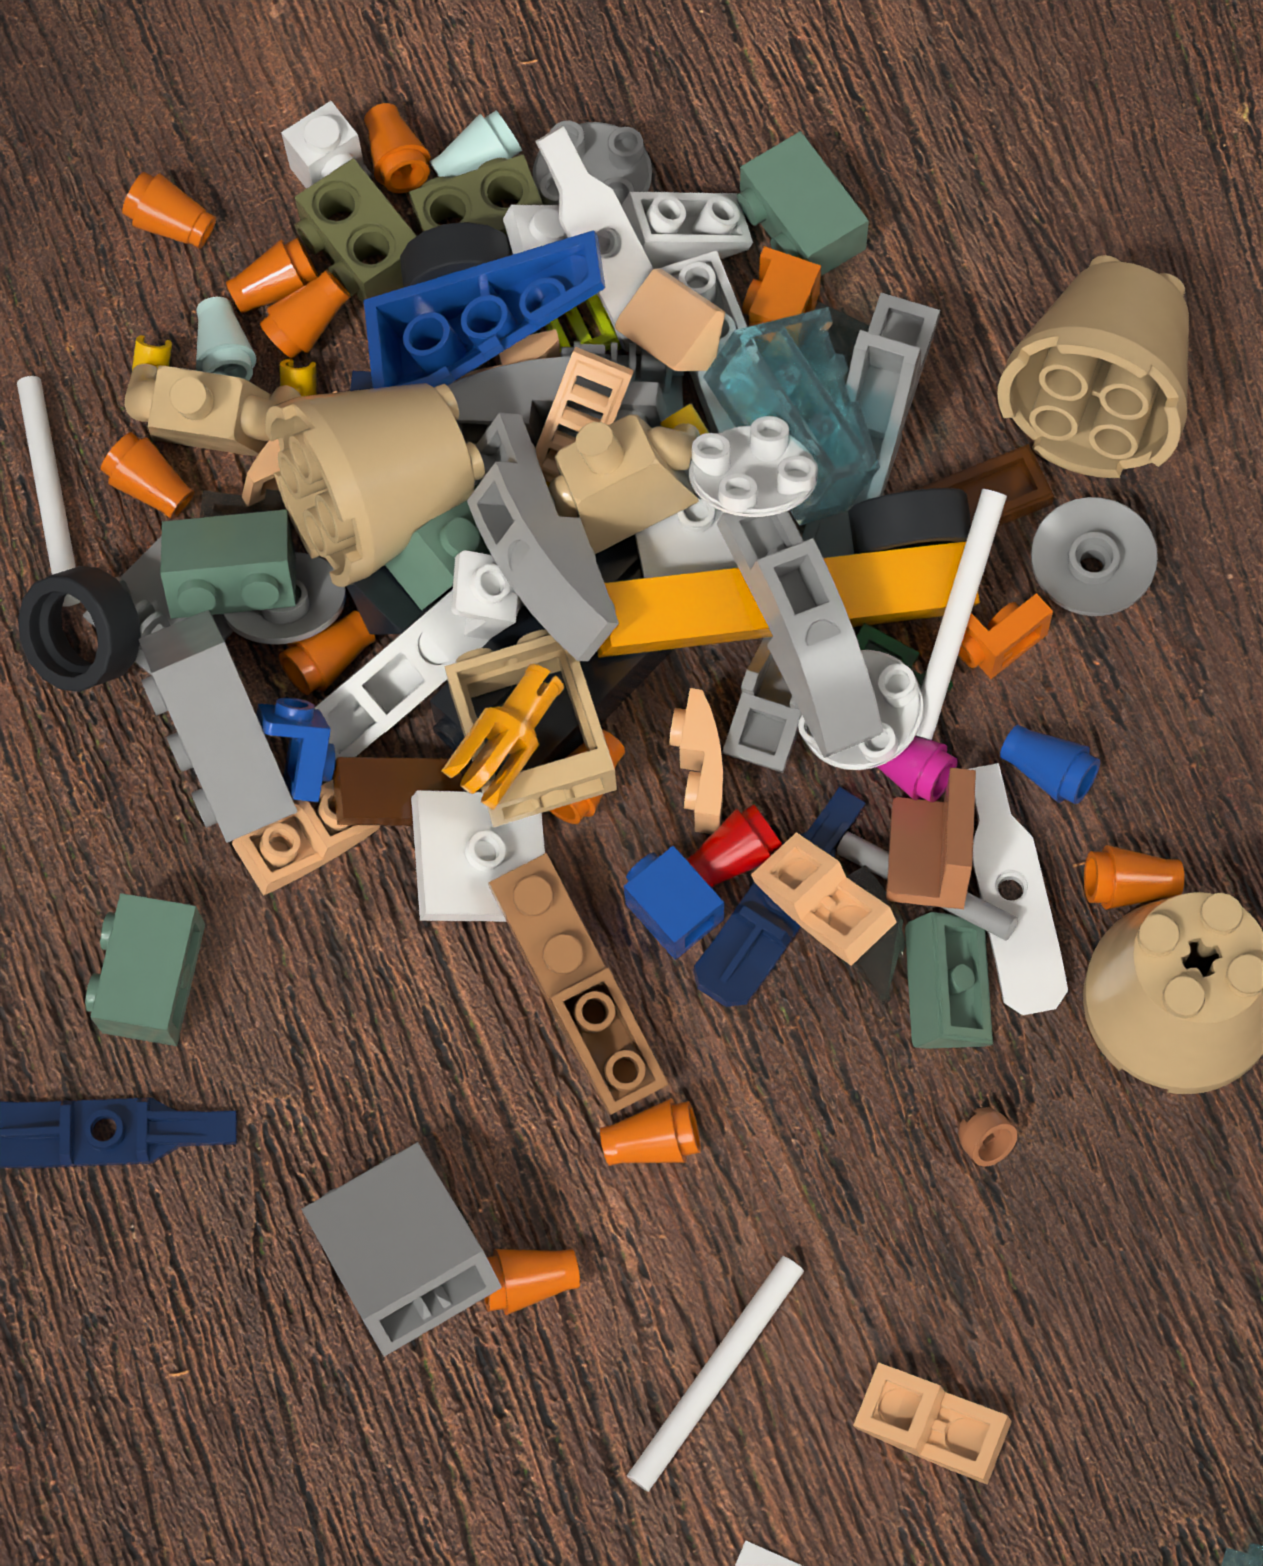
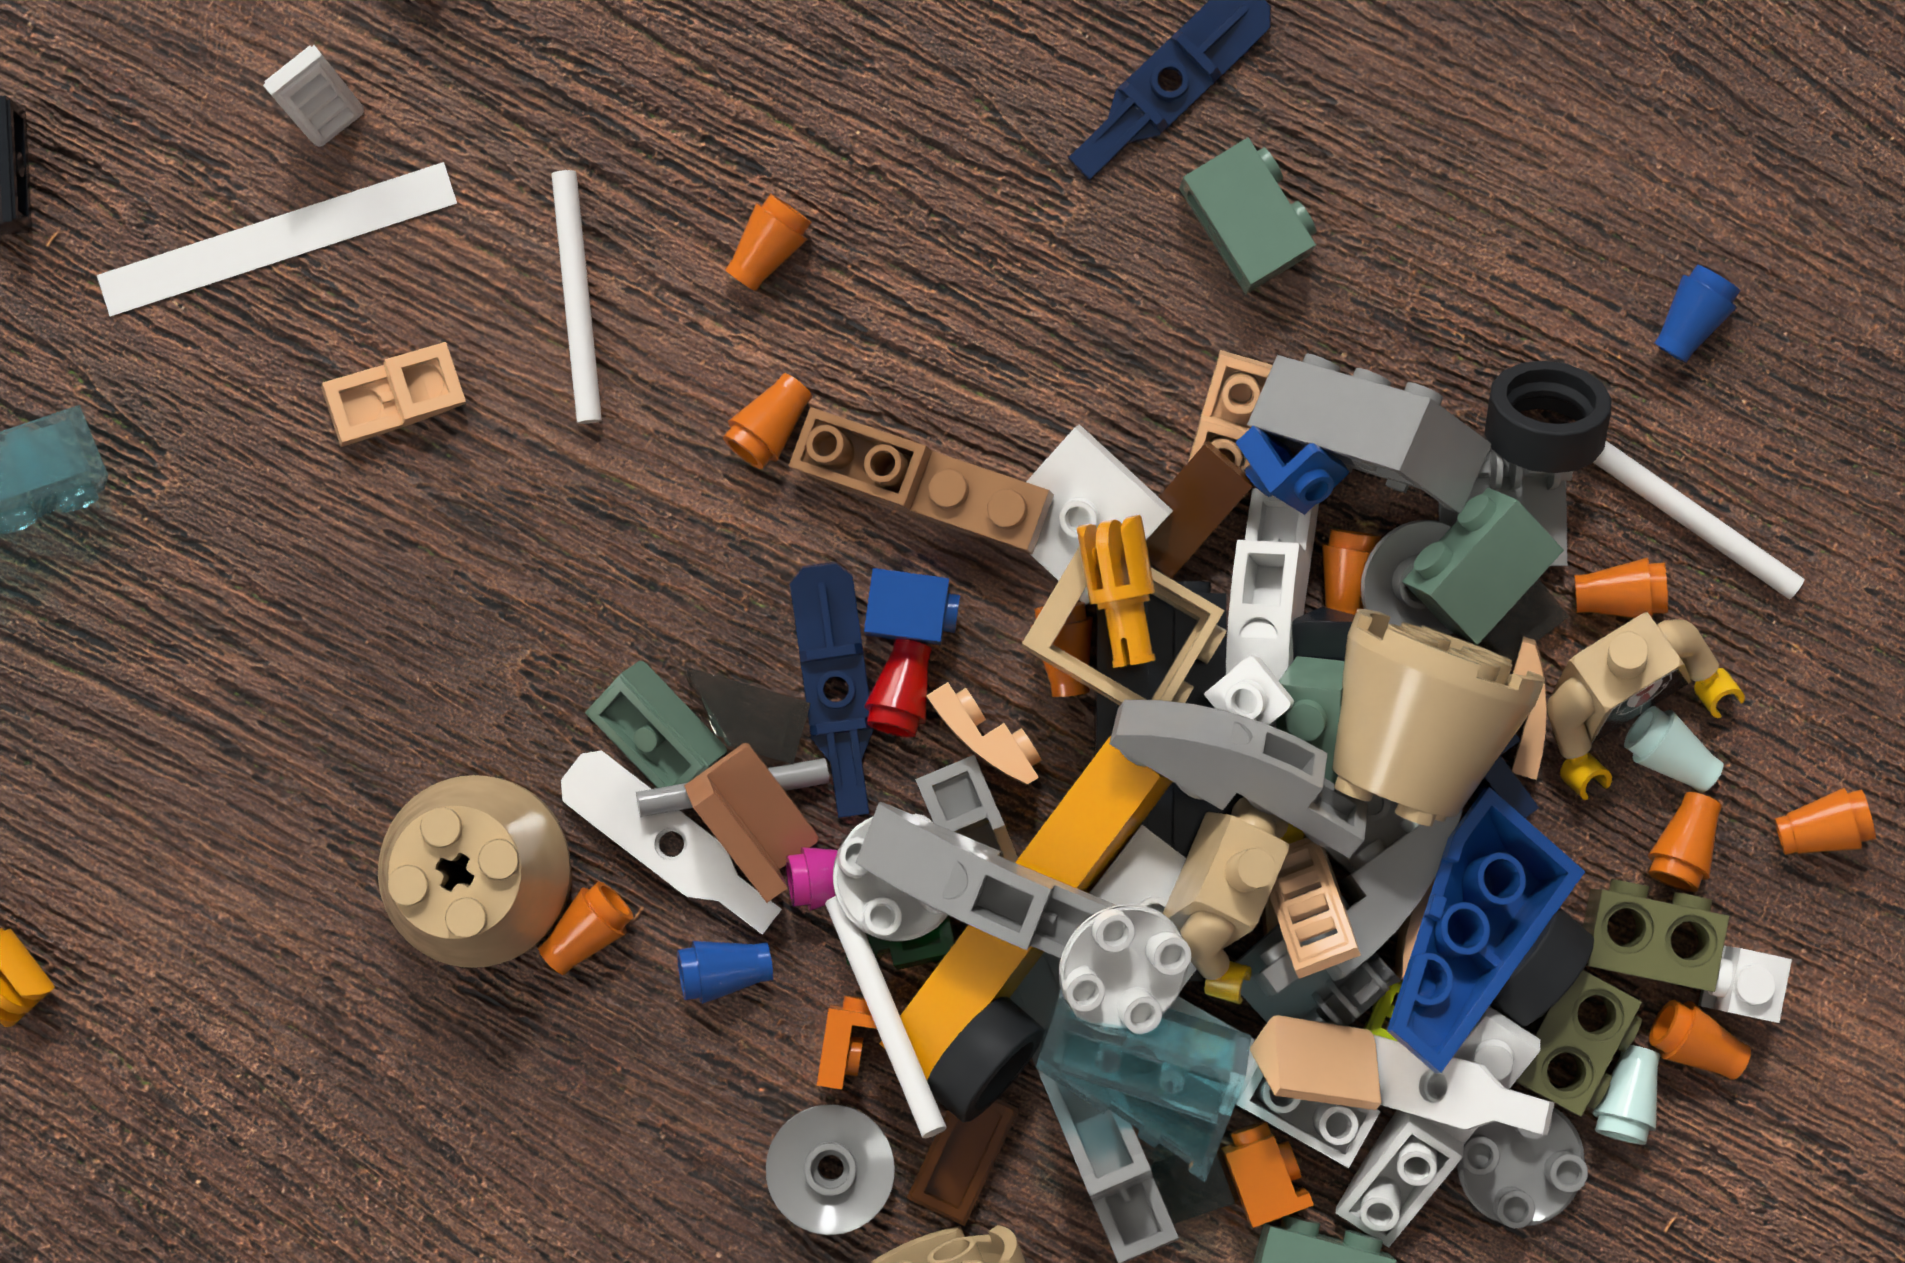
camera: 135 degrees right, 15 degrees up
orange cone [260,270,351,359] -> none
light grey brick [301,1142,502,1357] -> none
light nougat slope [751,832,897,966] -> none
nougat hinge [958,1107,1017,1167] -> none

